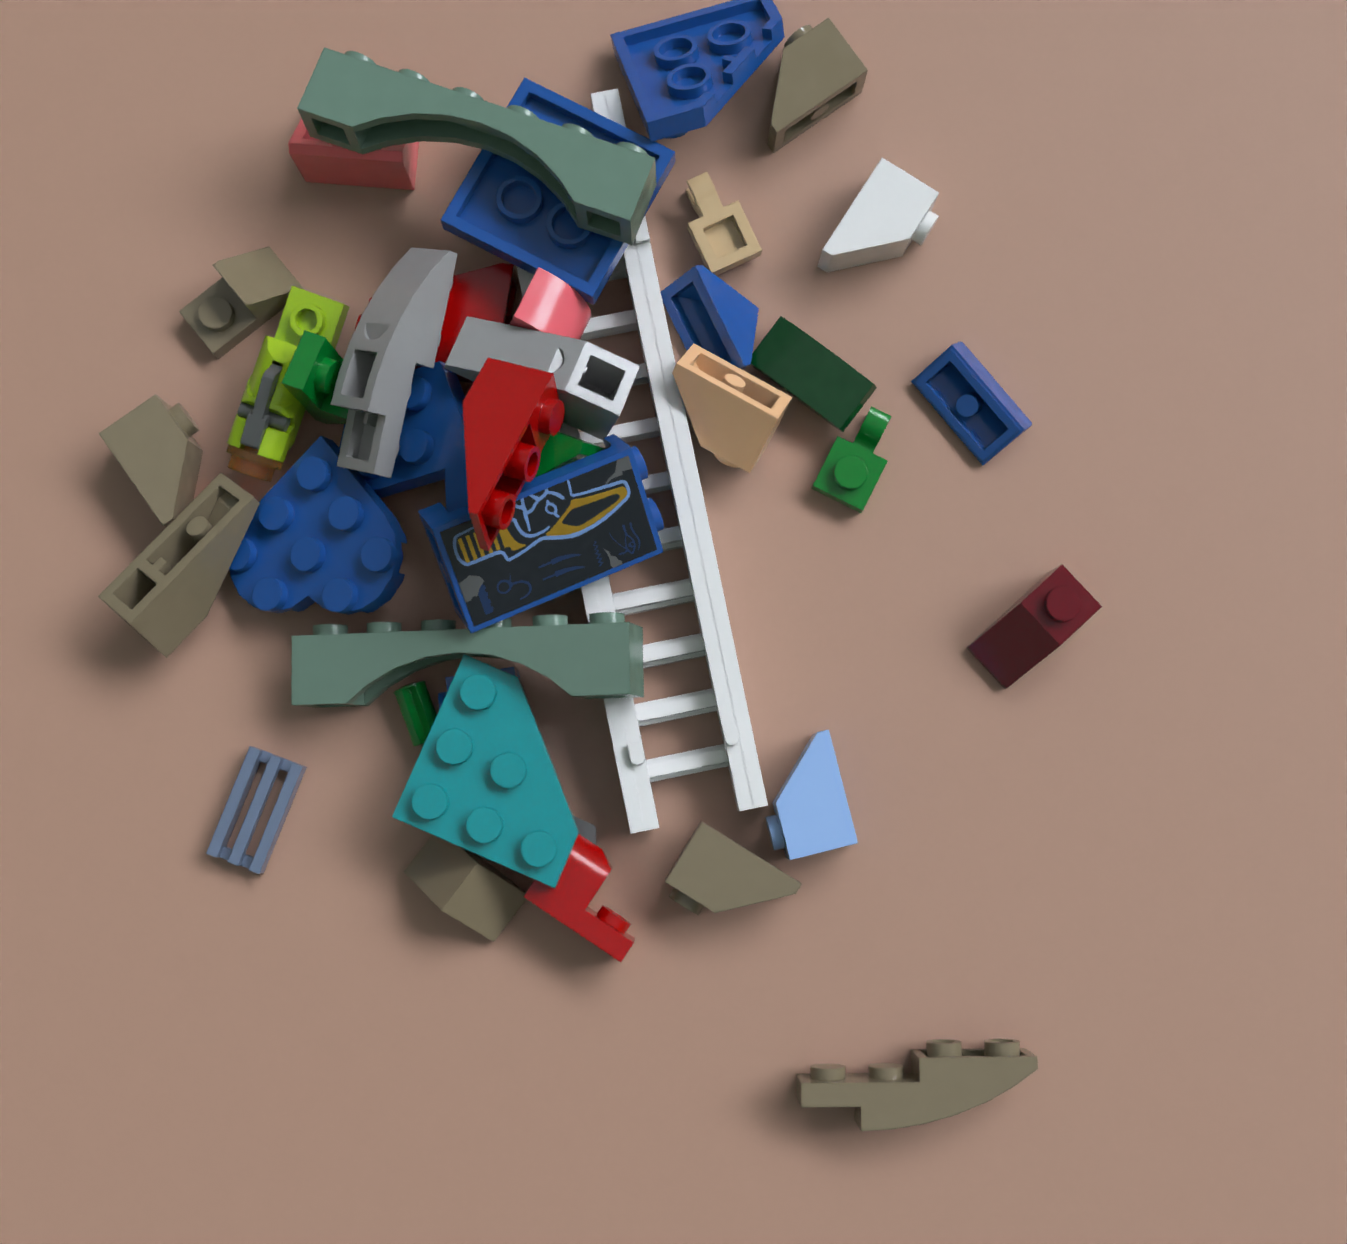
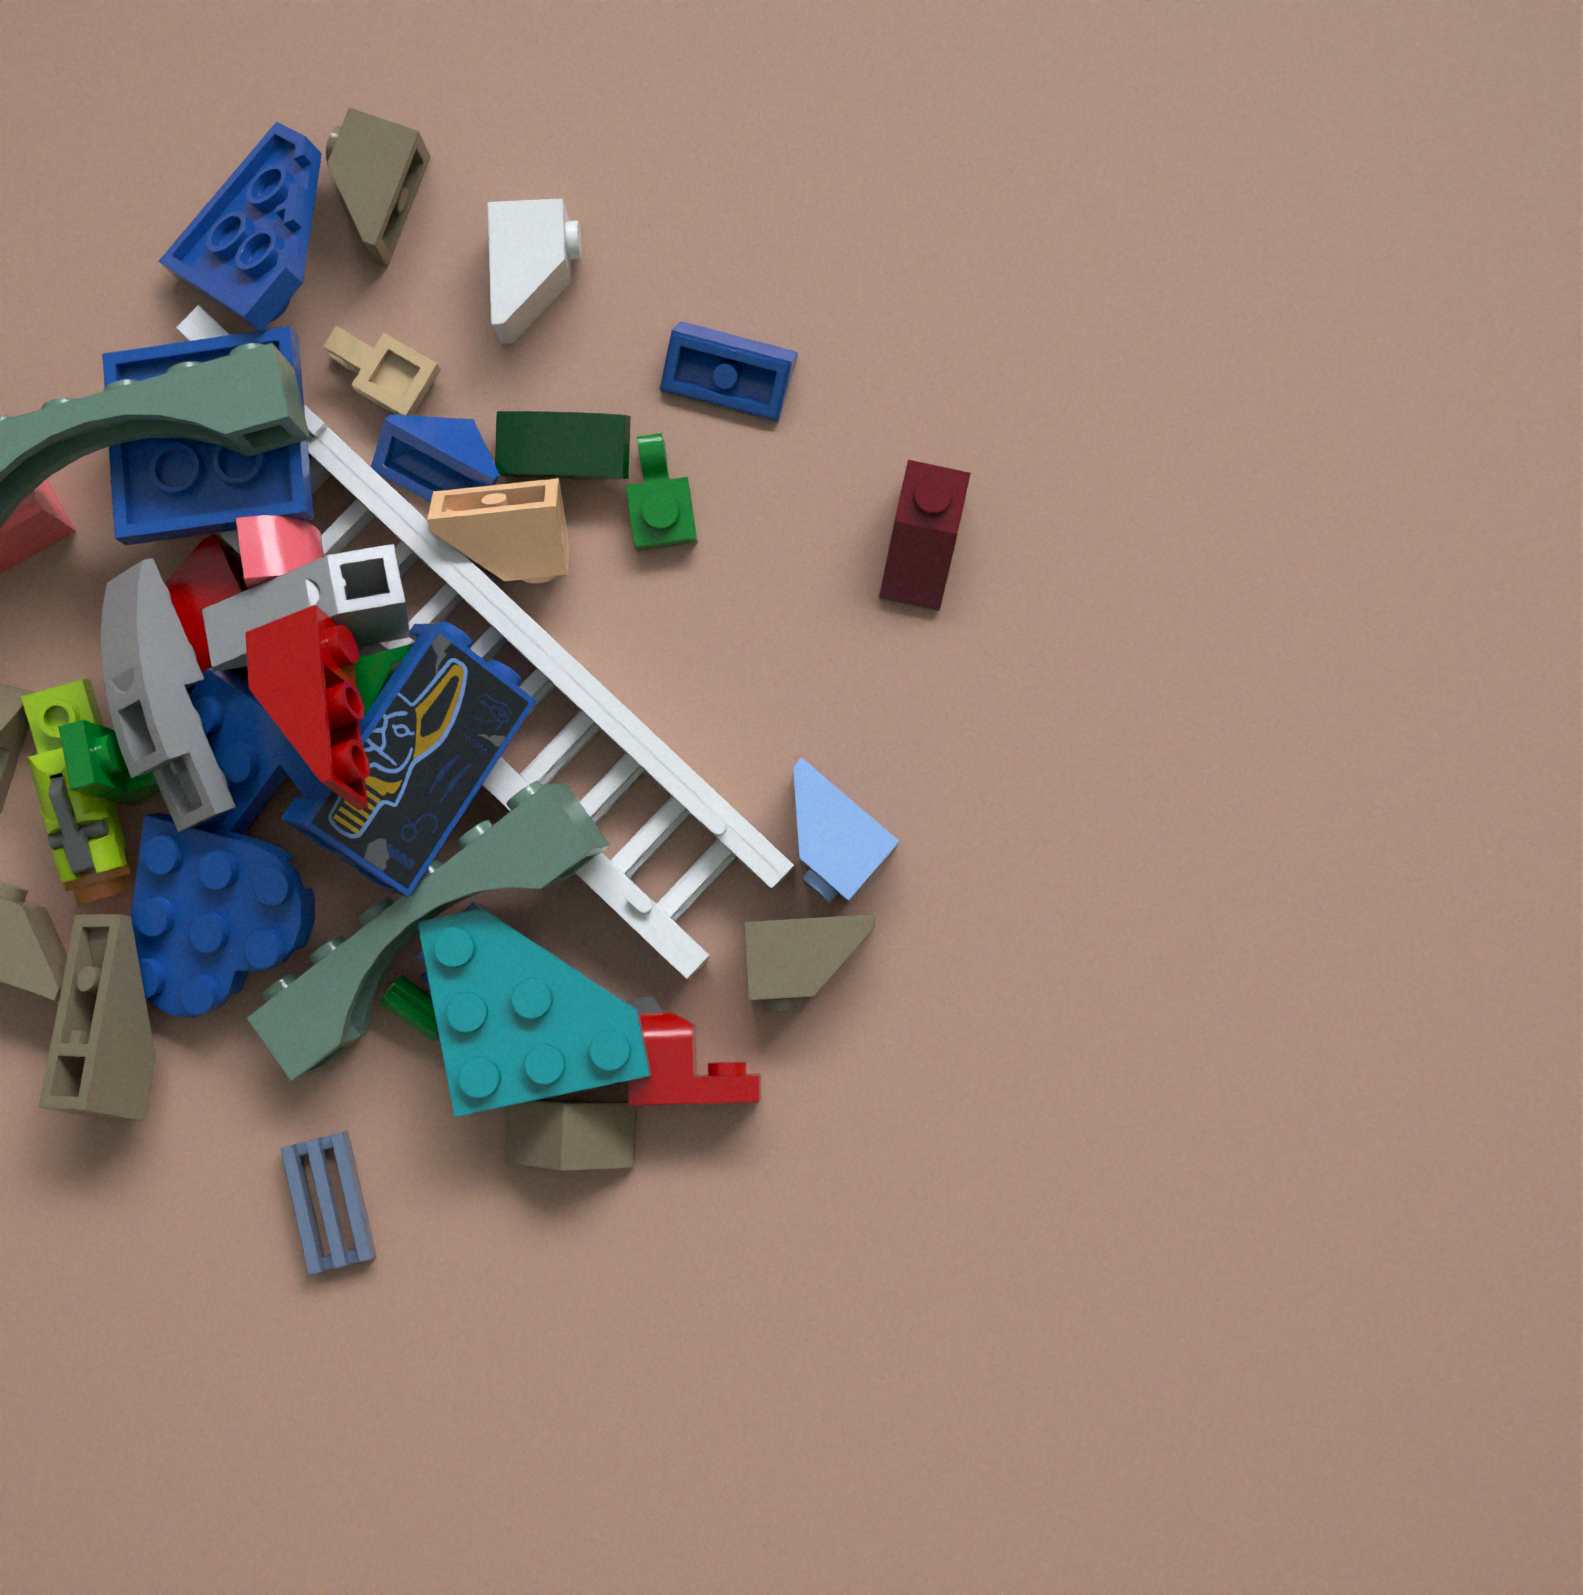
camera: 25 degrees left, 0 degrees up
dark tan slope [797,1038,1038,1131] -> none

